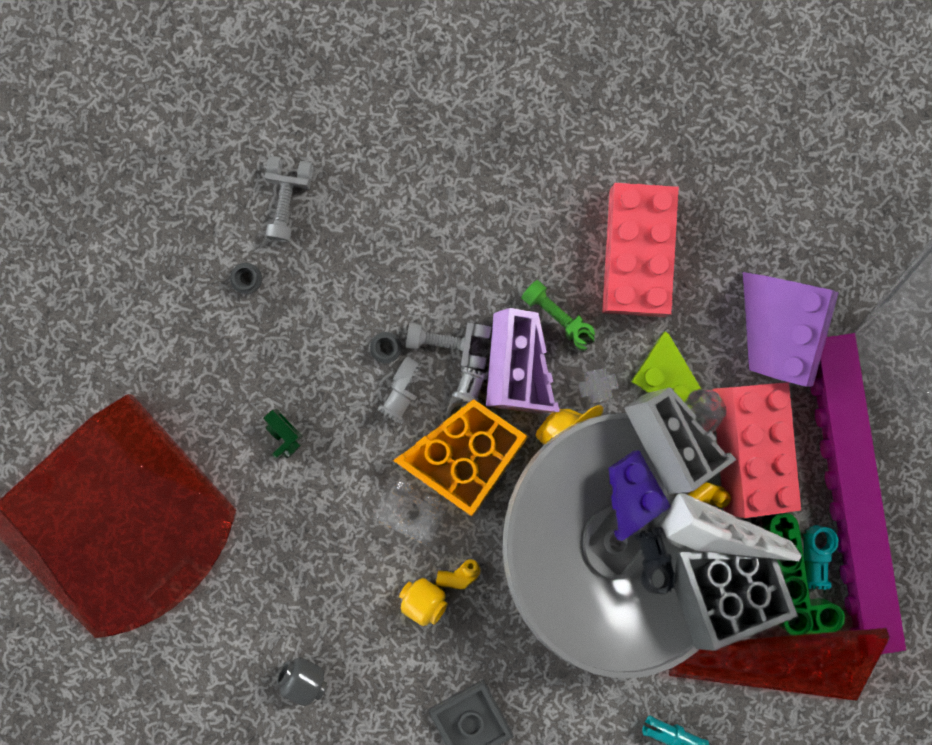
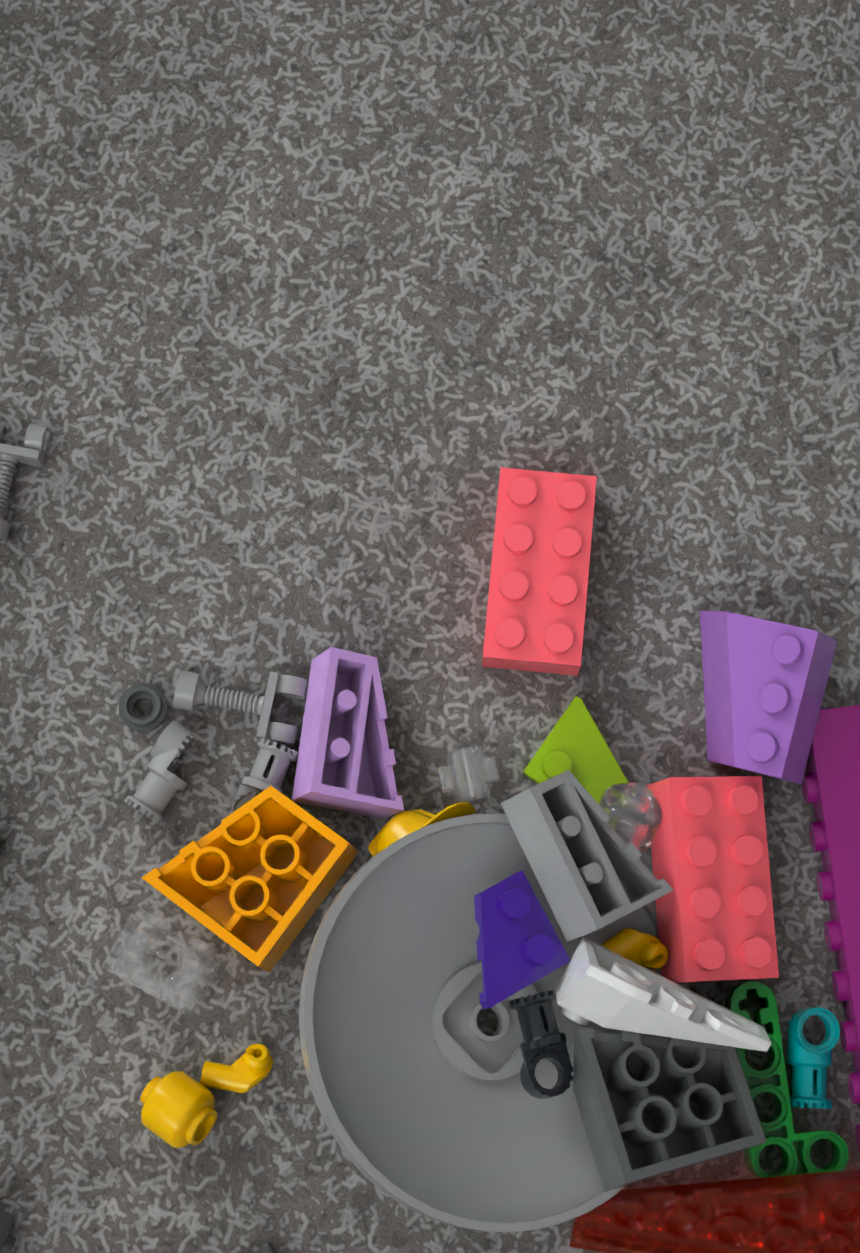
camera: 10 degrees right, 10 degrees down
bright green bar [521,280,595,351] -> none

